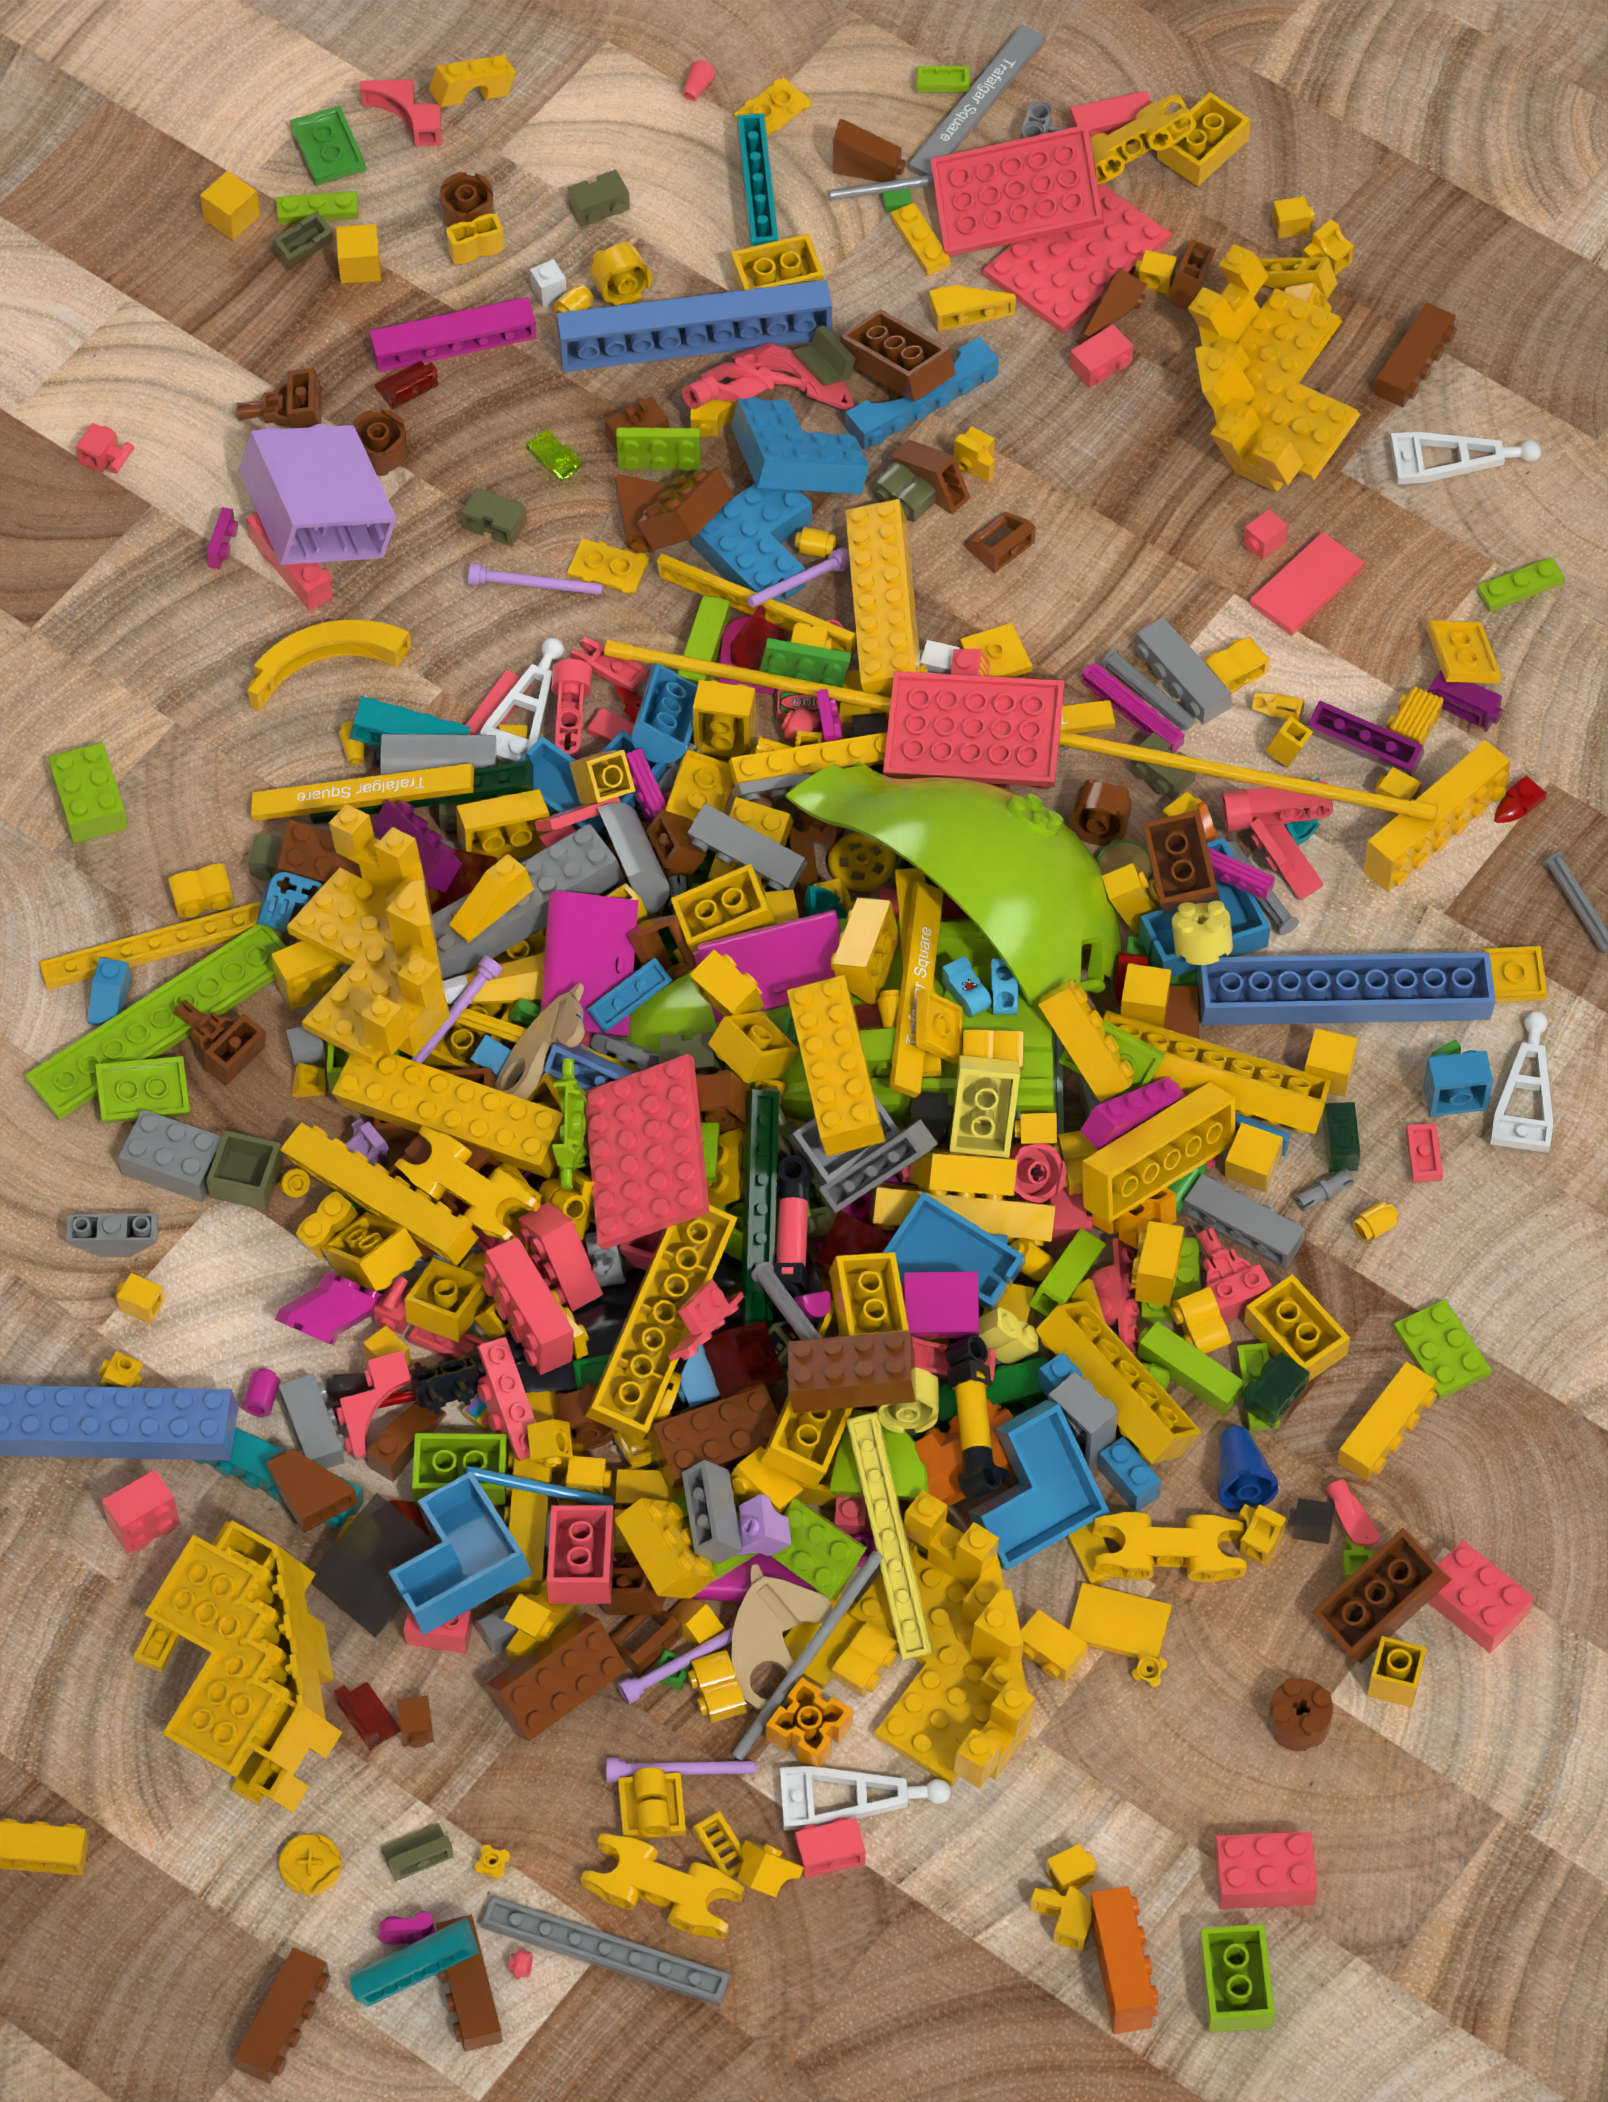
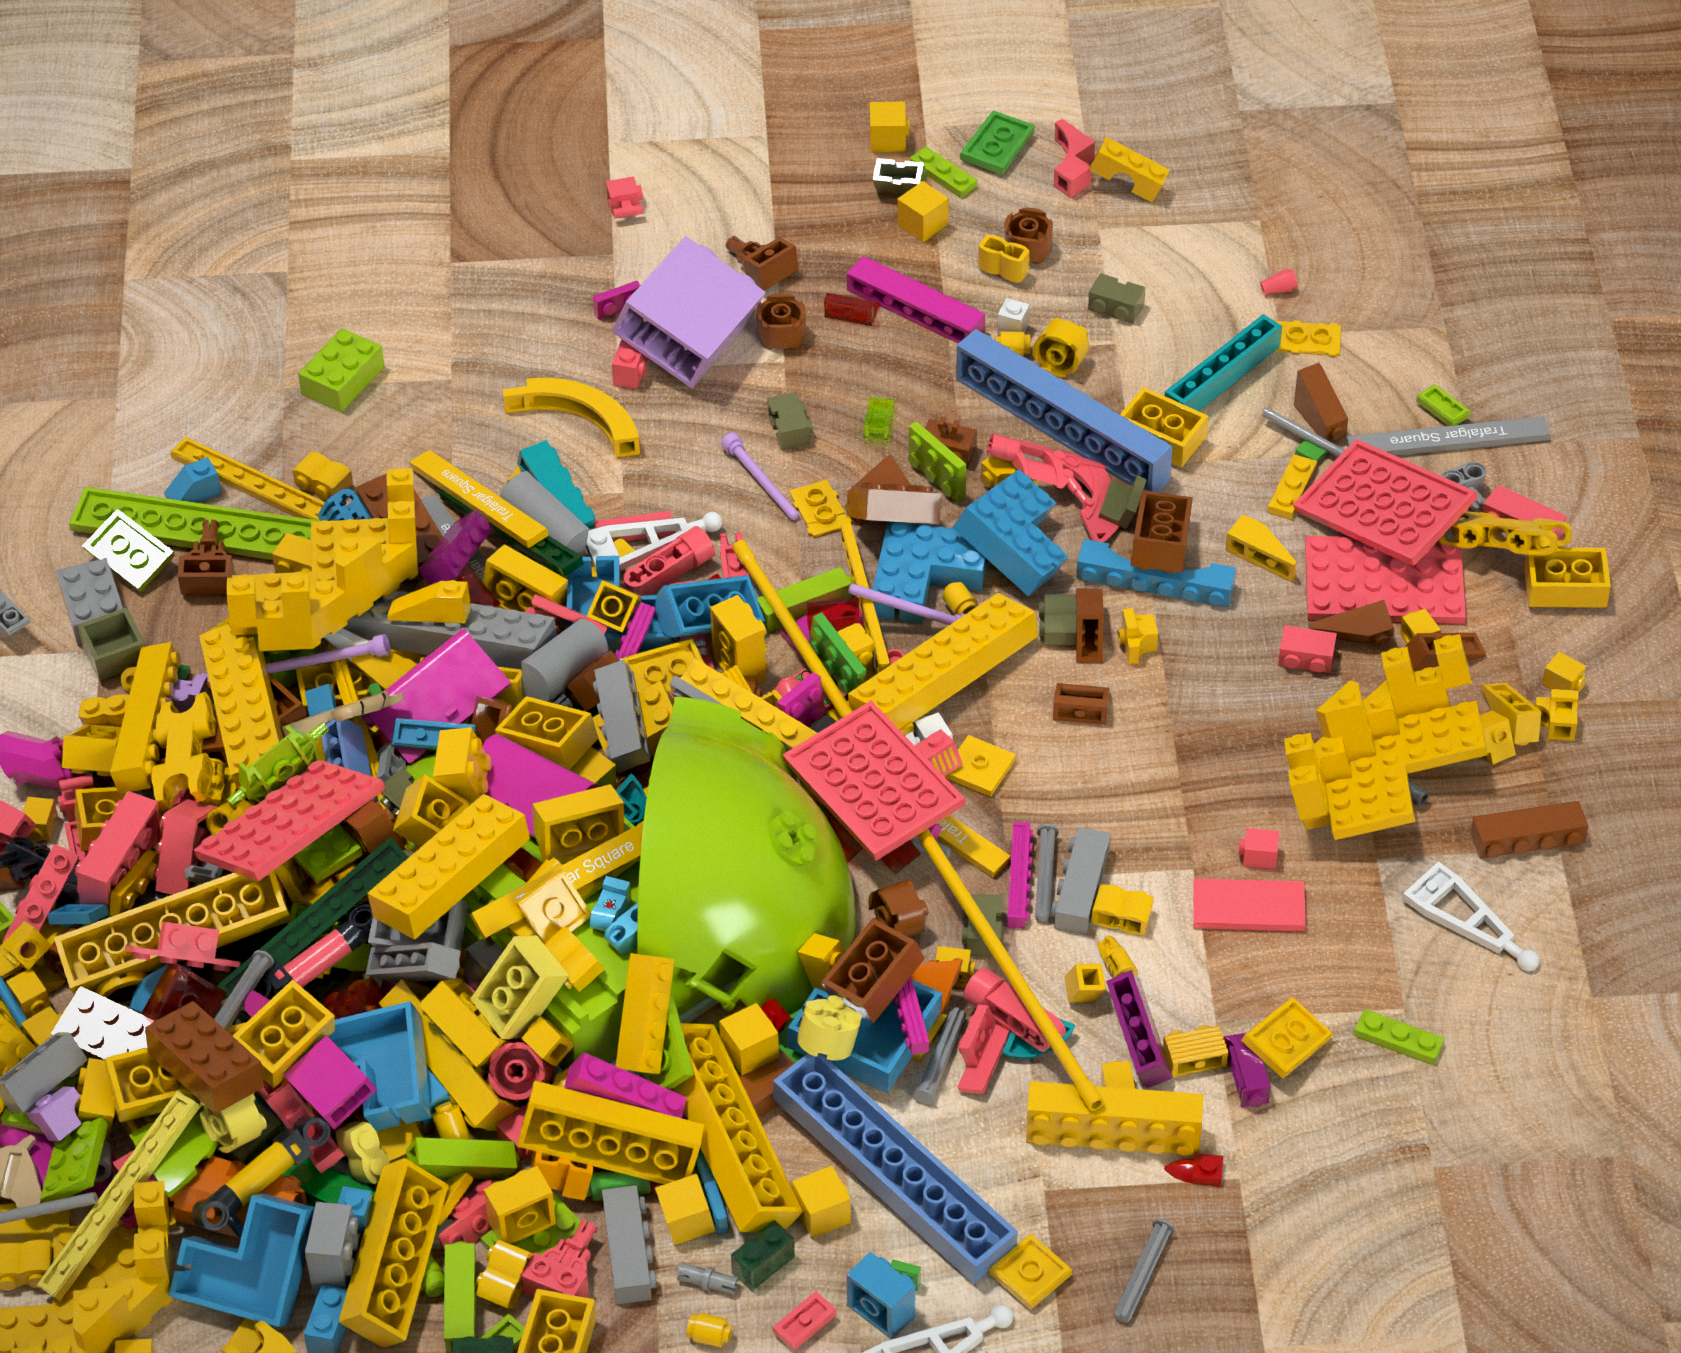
camera: 50 degrees right, 10 degrees down
none -> dark azure plate [47,904,109,928]

